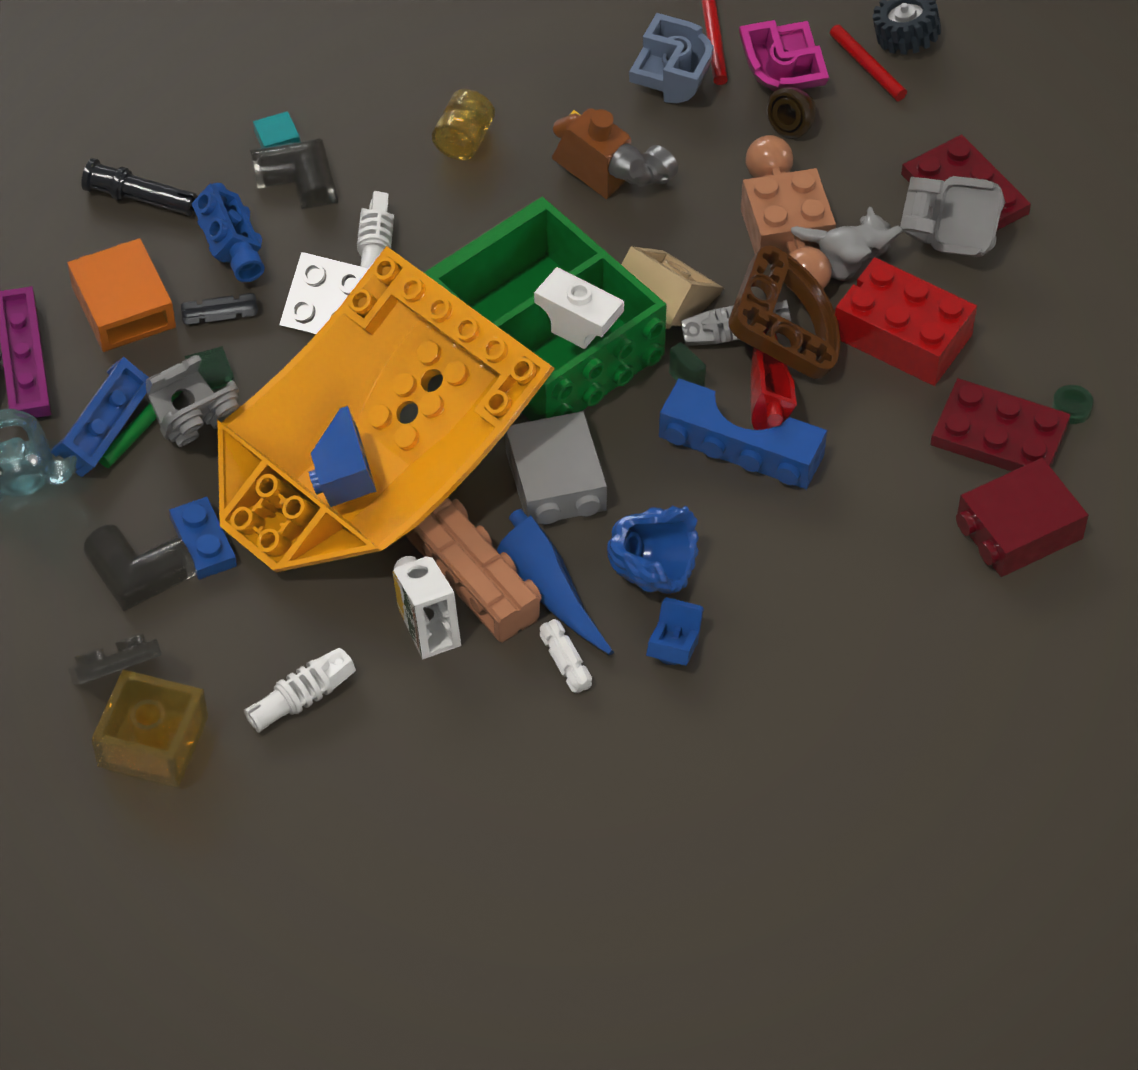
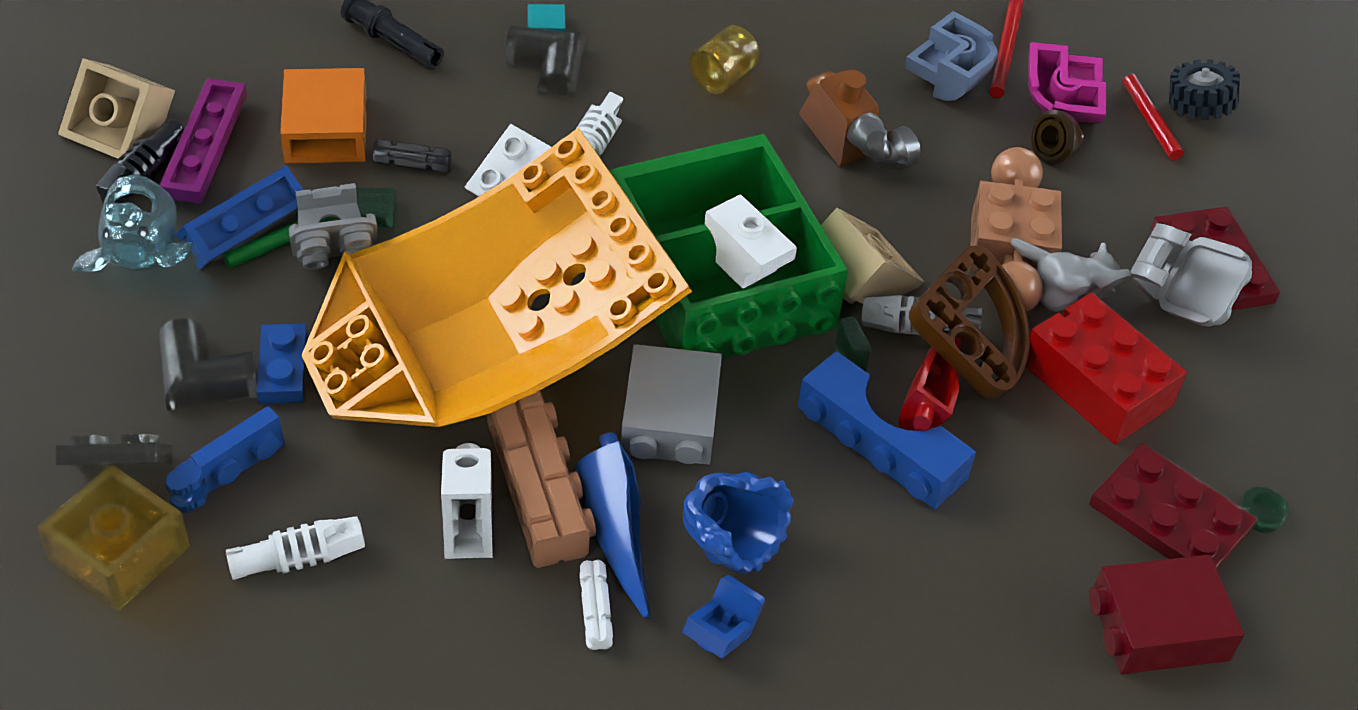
camera: 15 degrees right, 5 degrees down
blue brick [192,183,265,282] -> none
blue slope [309,406,377,507] -> none
none -> blue hinge [165,406,285,514]

